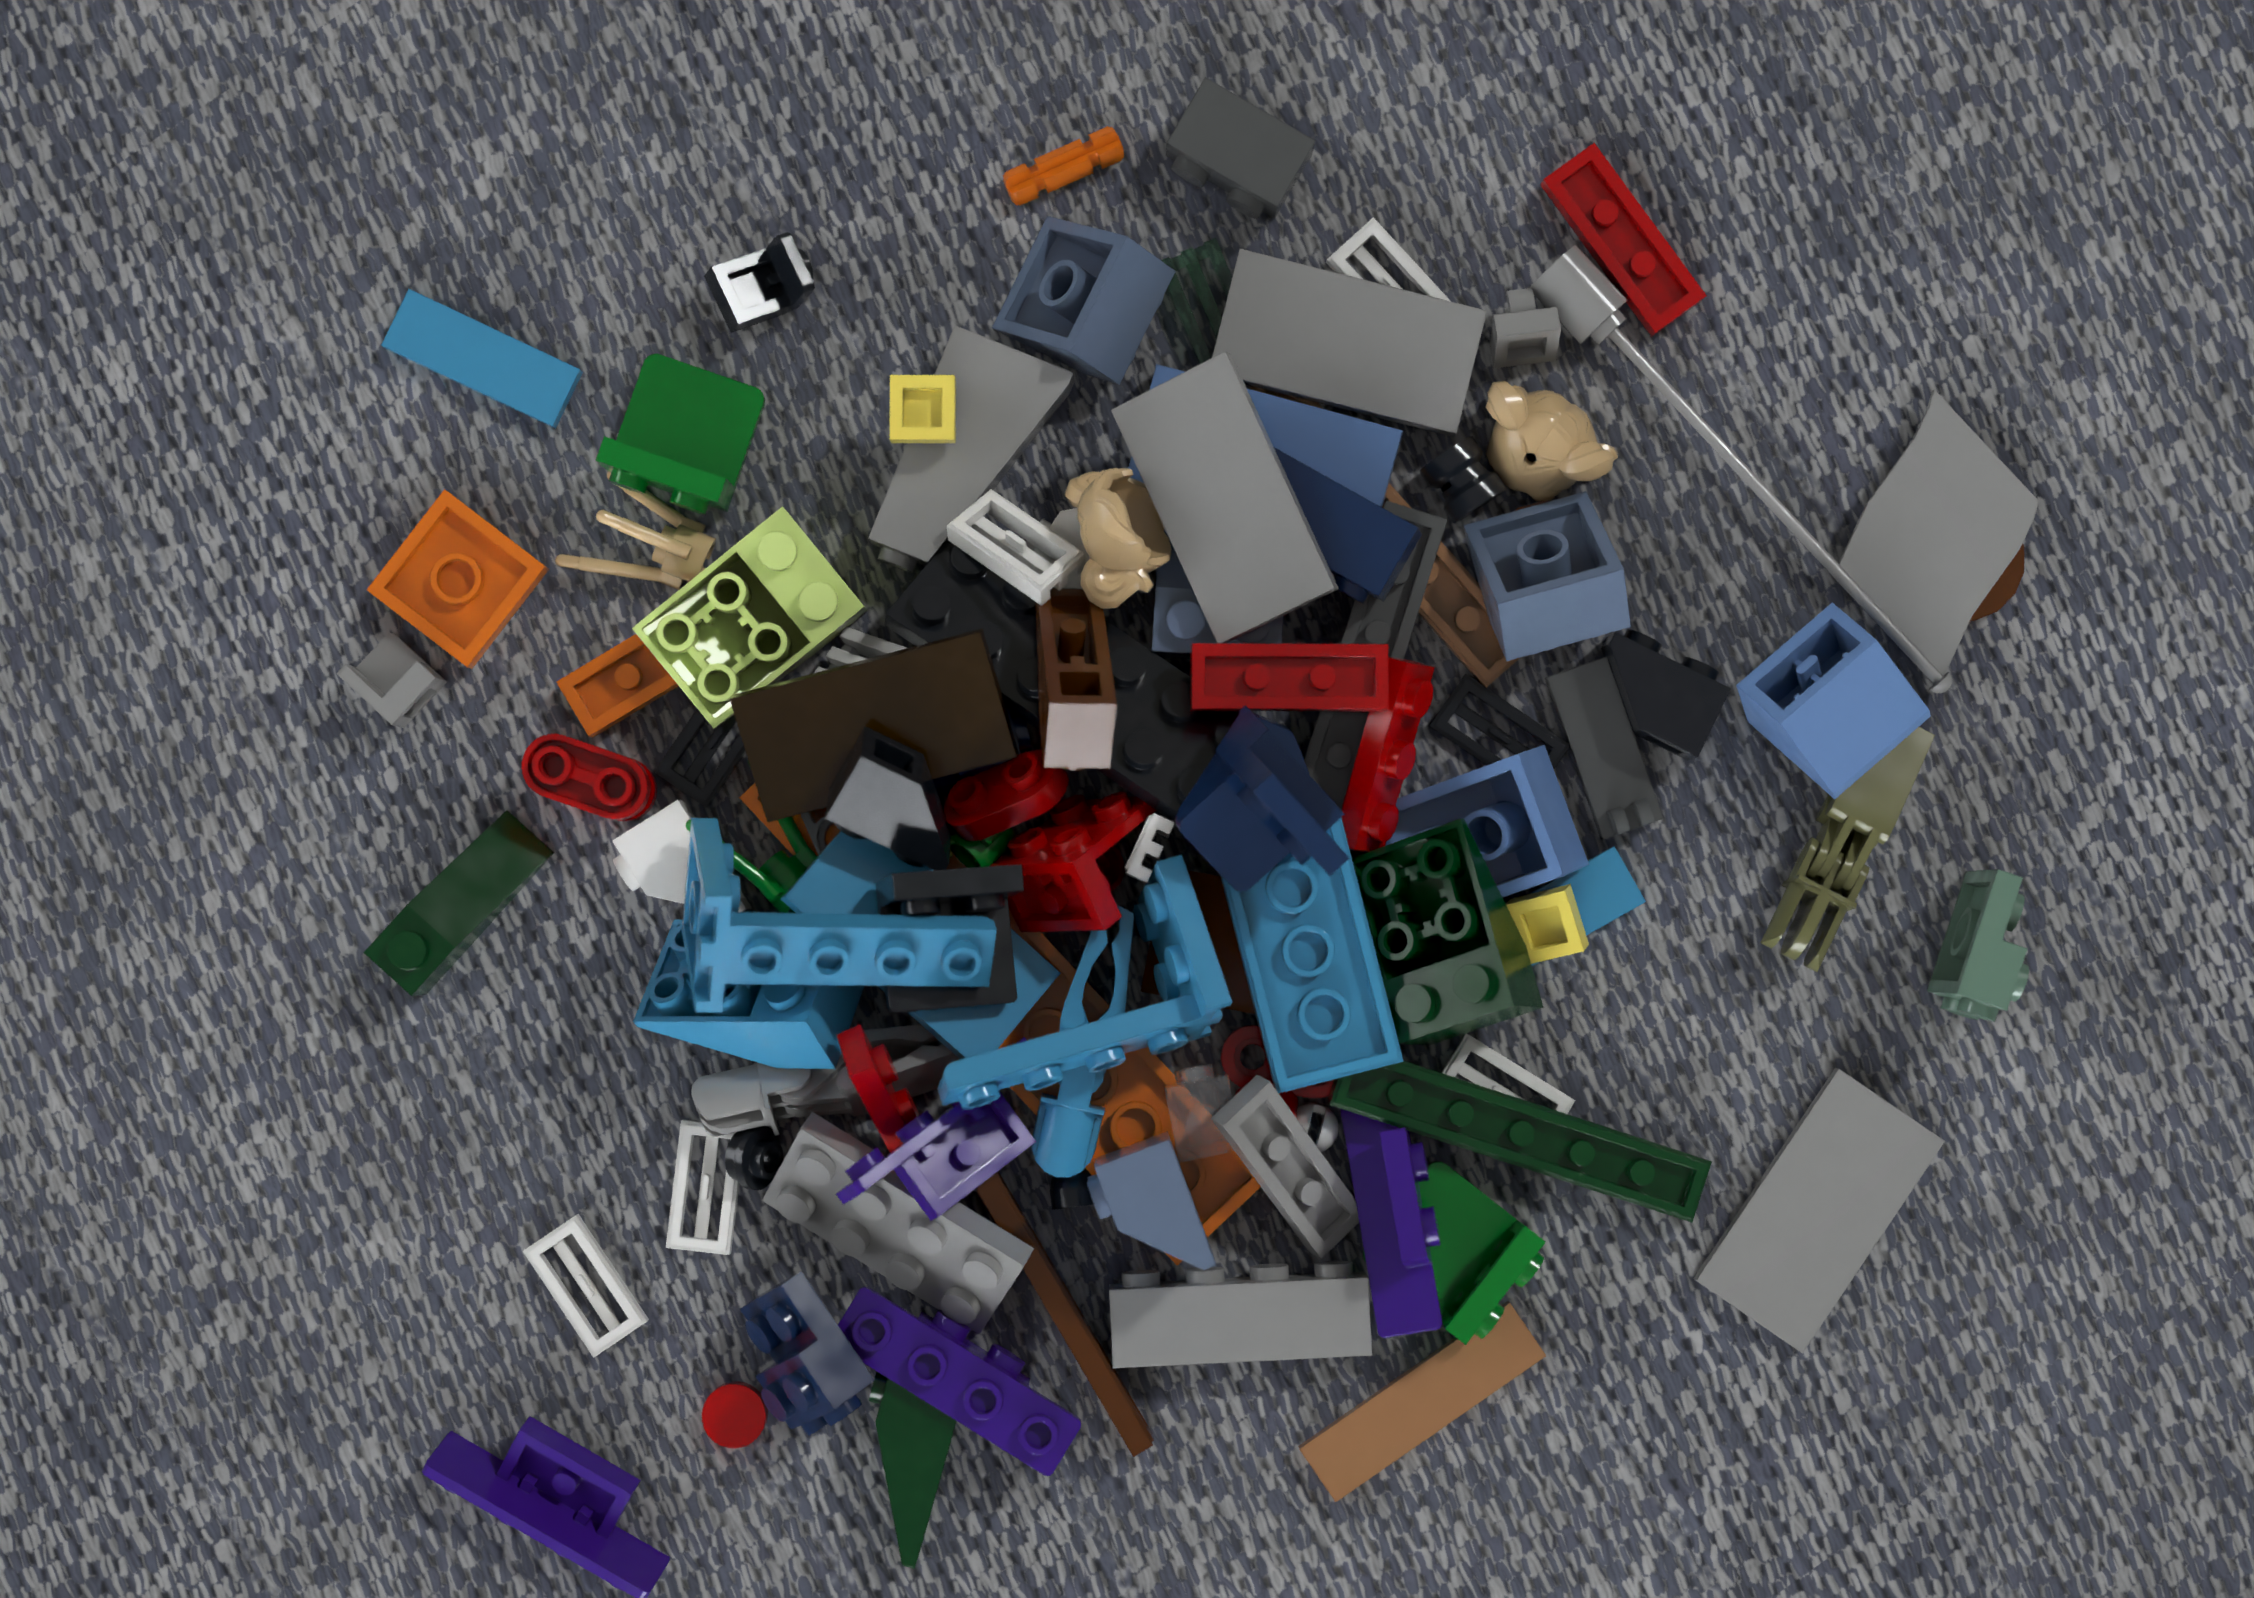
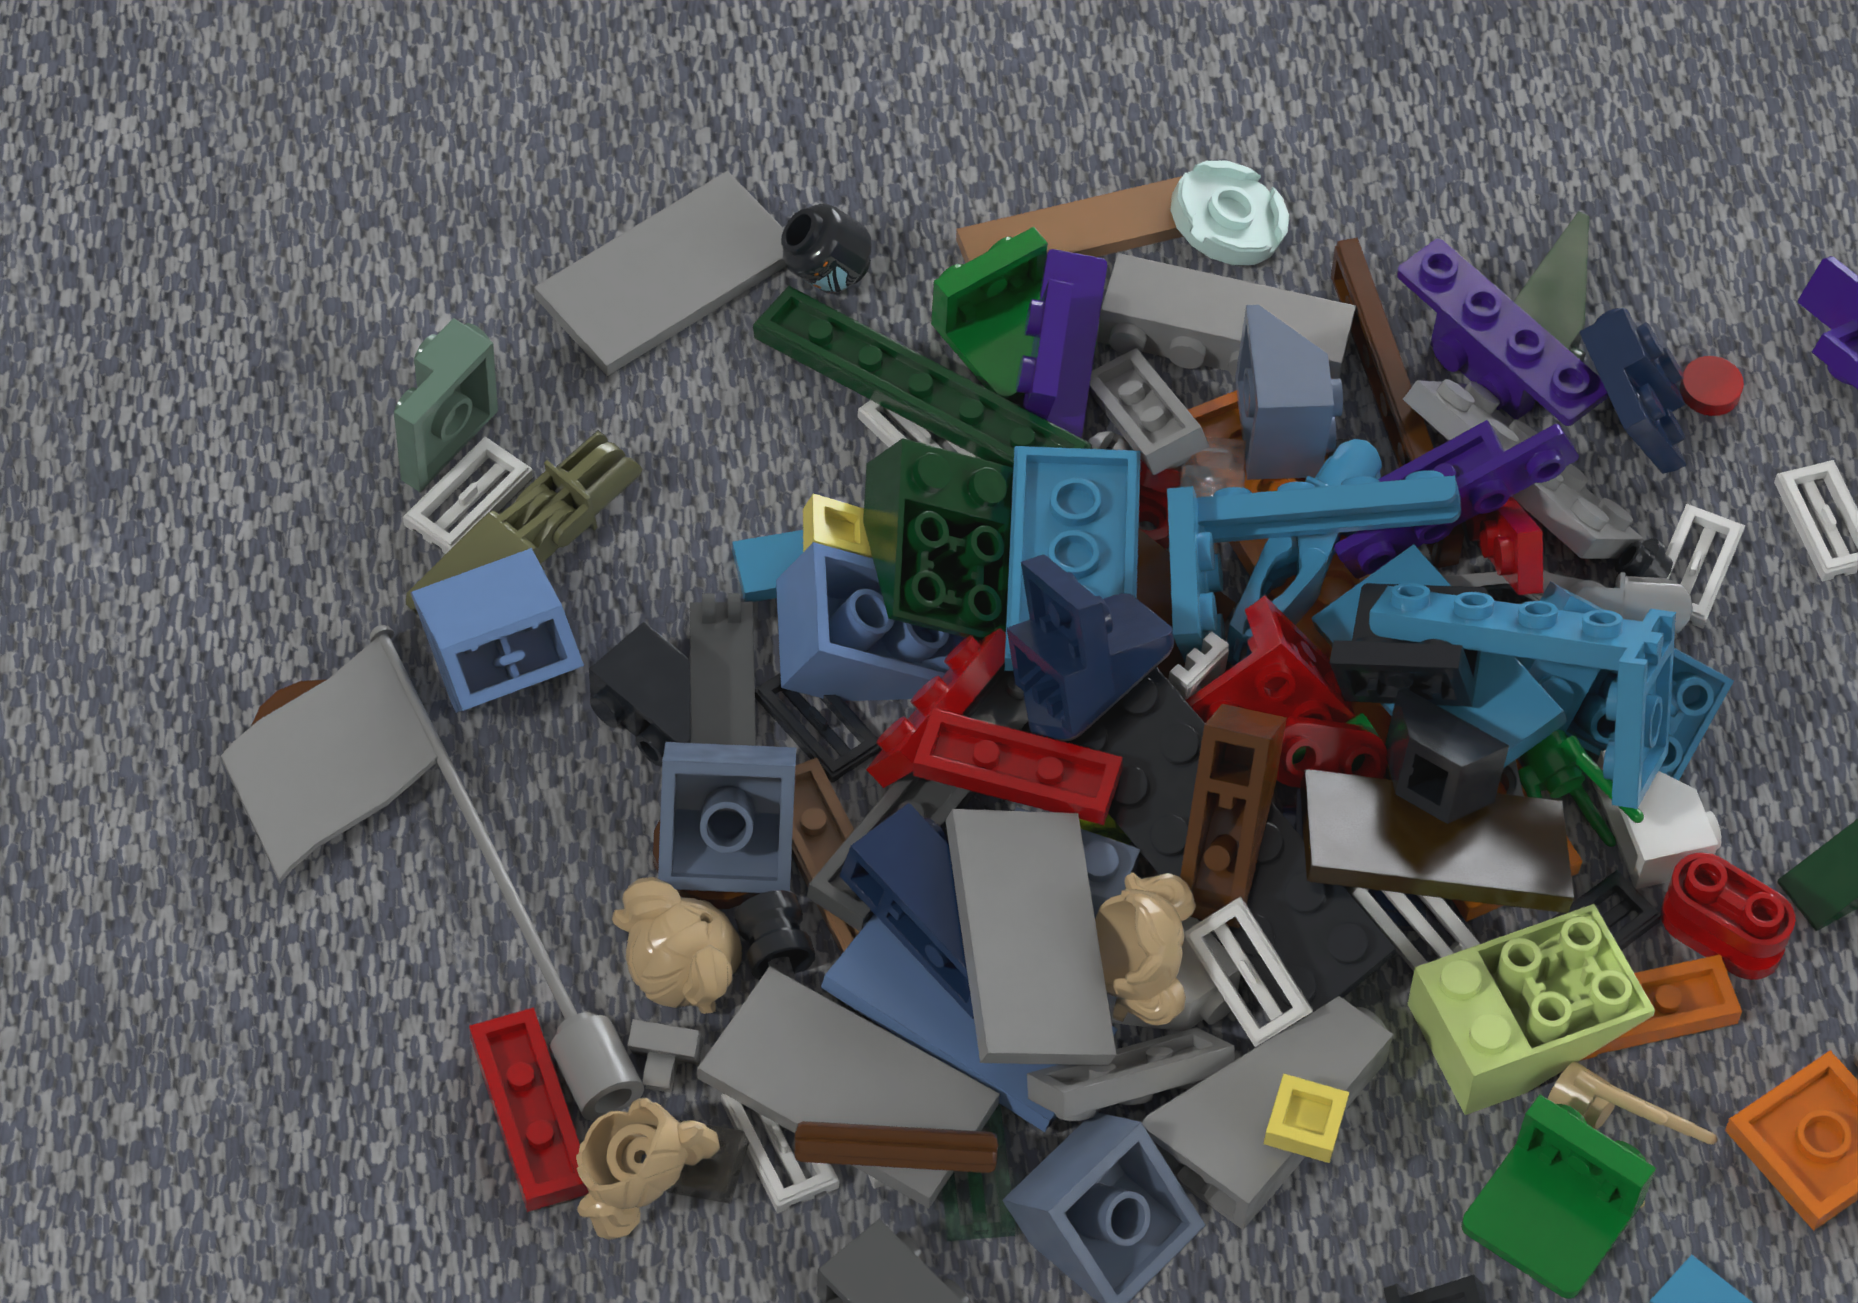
camera: 165 degrees left, 30 degrees down
none -> white tile [403,437,533,554]
none -> tan hair [576,1098,720,1240]
none -> clear smoke plate [666,1120,749,1204]
none -> black head [781,203,872,294]
none -> reddish brown axle [794,1121,998,1173]
none -> light grey plate [1027,1027,1235,1121]
none -> light aqua tile [1170,161,1289,265]

